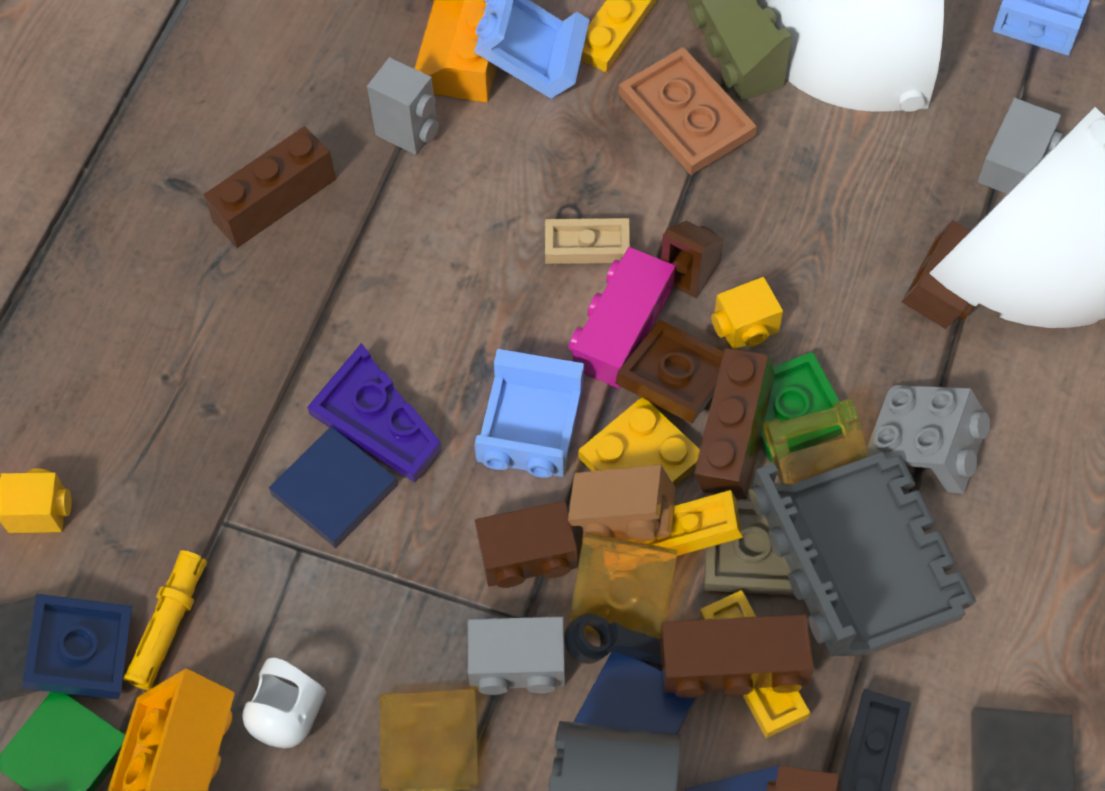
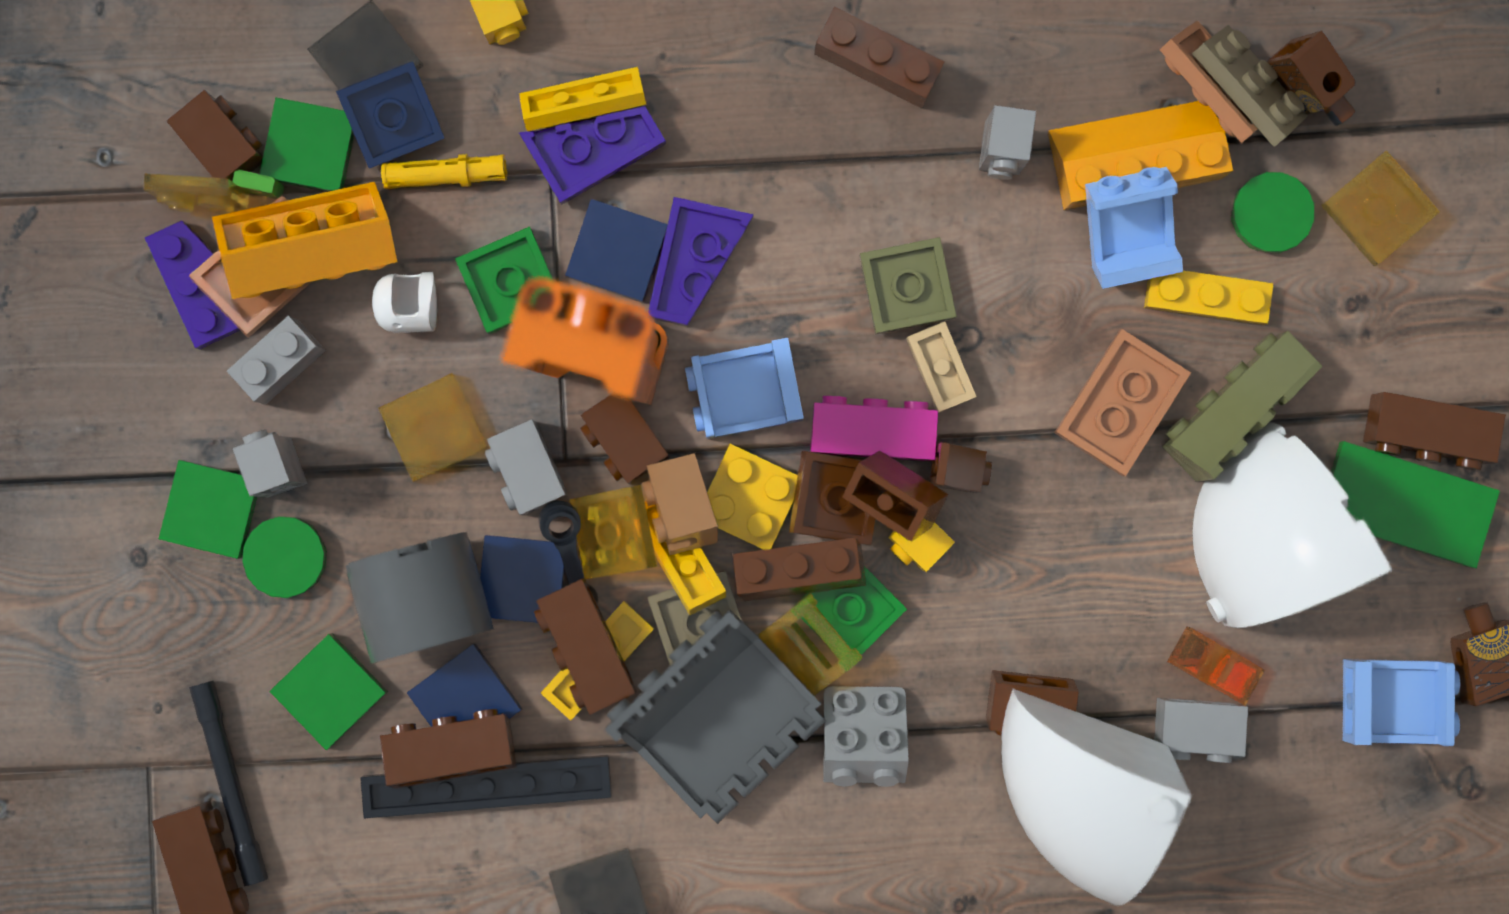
camera: 60 degrees right, 25 degrees up
none -> green tile [455,226,554,335]
none -> orange piece [501,278,669,405]
none -> yellow plate [519,67,646,132]
none -> dark purple wing [519,106,666,205]
none -> reddish brown brick [842,451,948,542]
none -> olive plate [859,237,957,335]
none -> clear orange slope [1167,627,1265,706]

